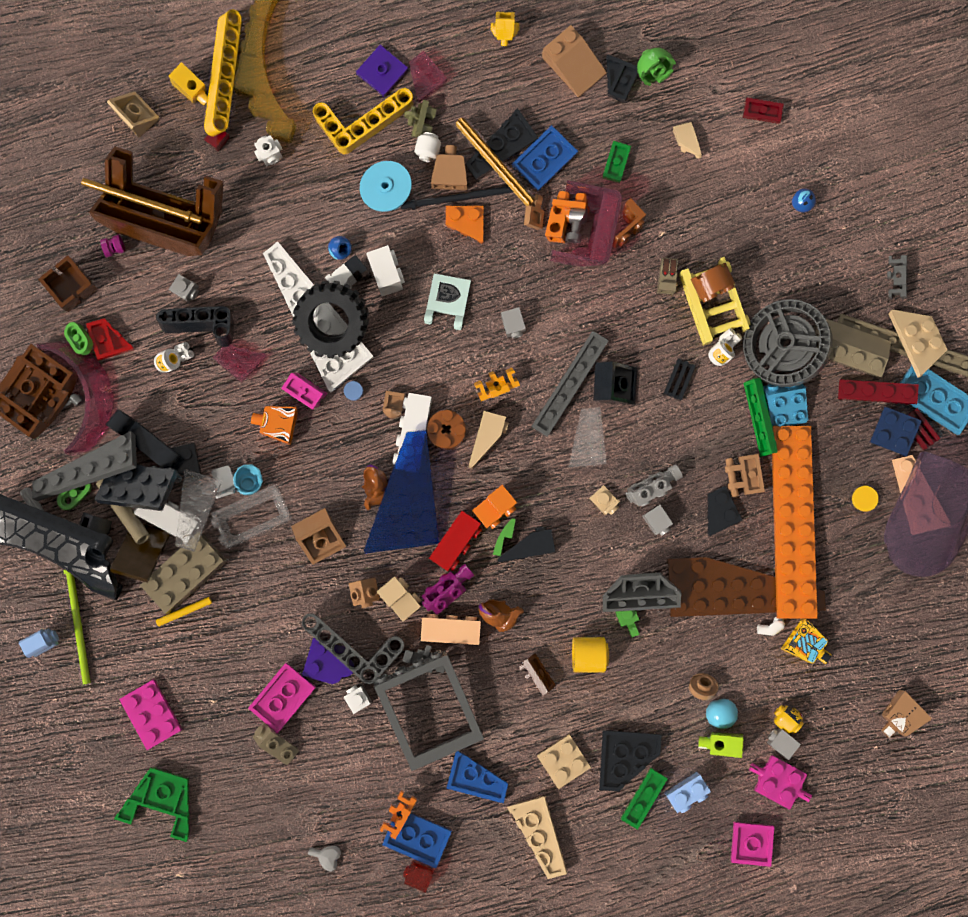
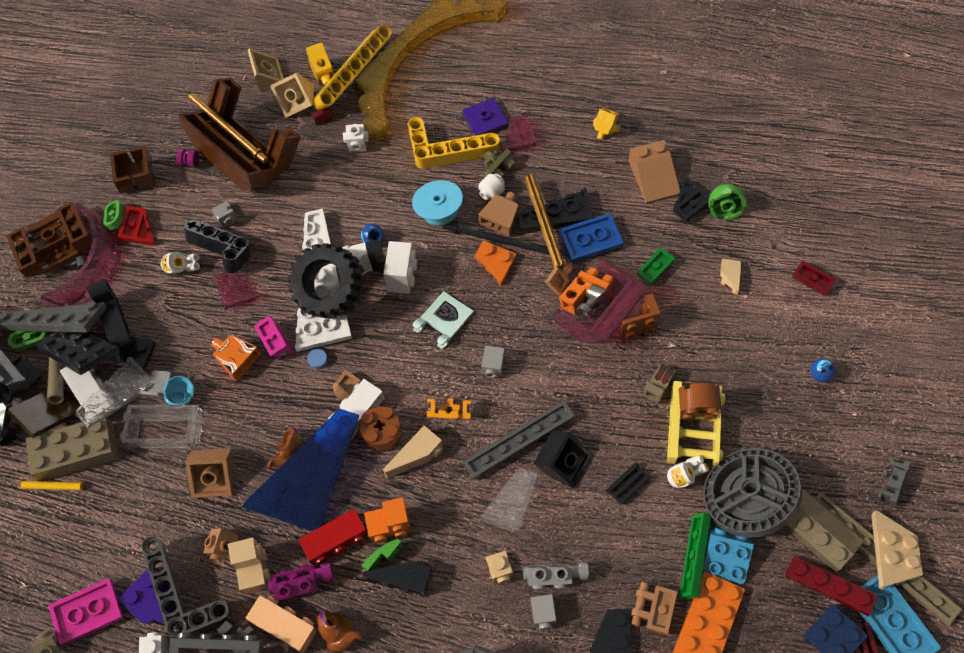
camera: 25 degrees right, 20 degrees down
none -> tan slope [270,72,314,118]

